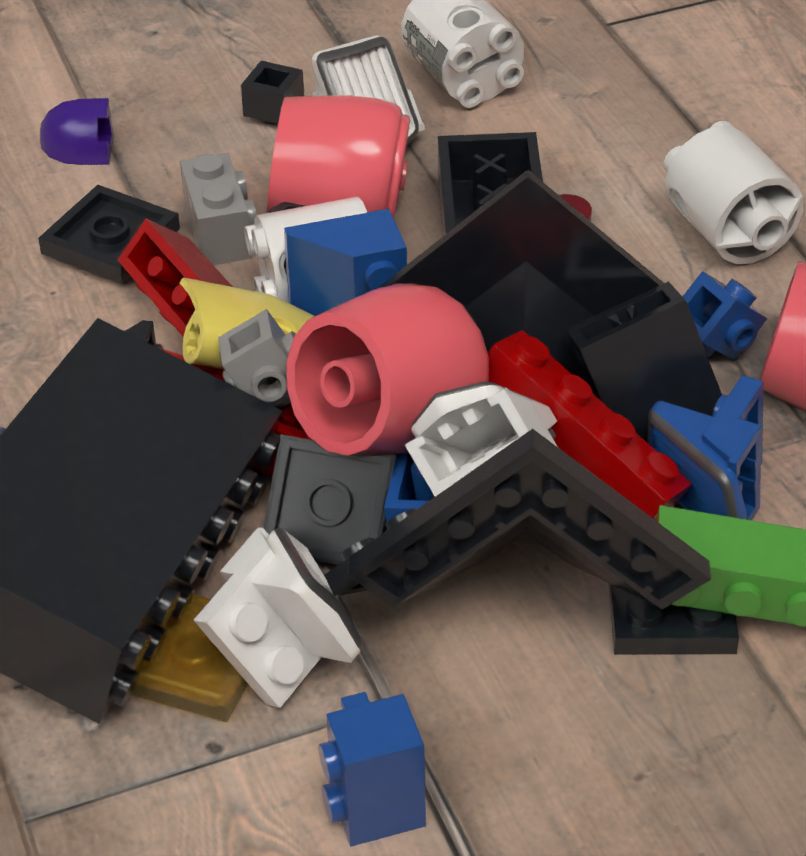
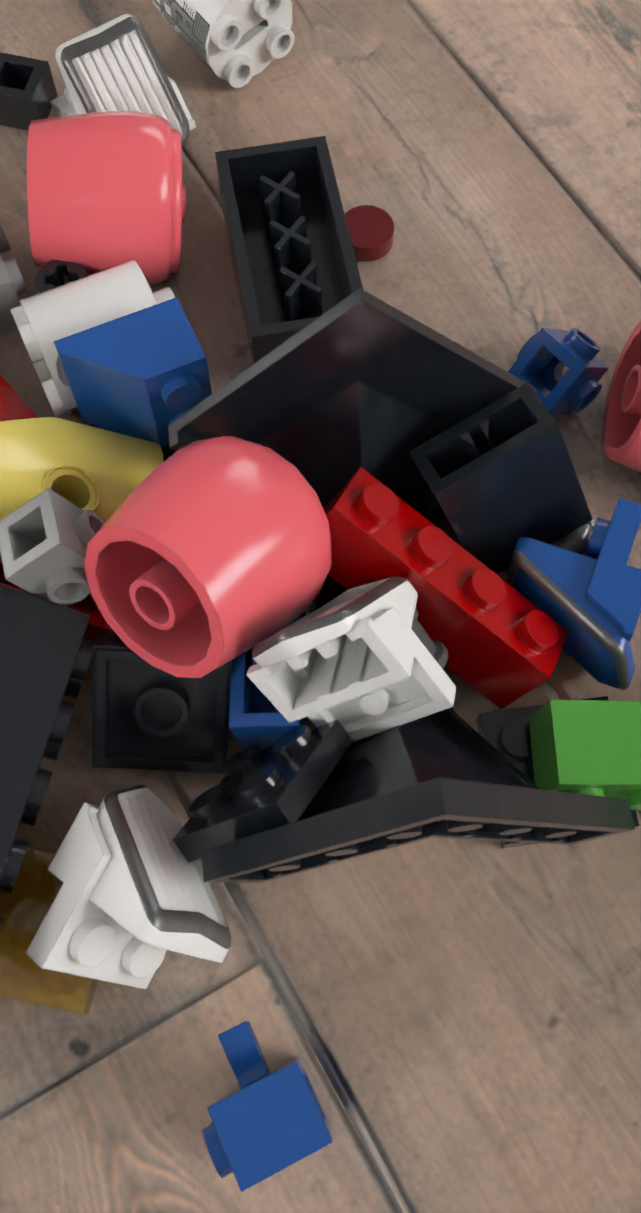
camera: 10 degrees left, 25 degrees up
white cylinder [664,121,803,265] -> none

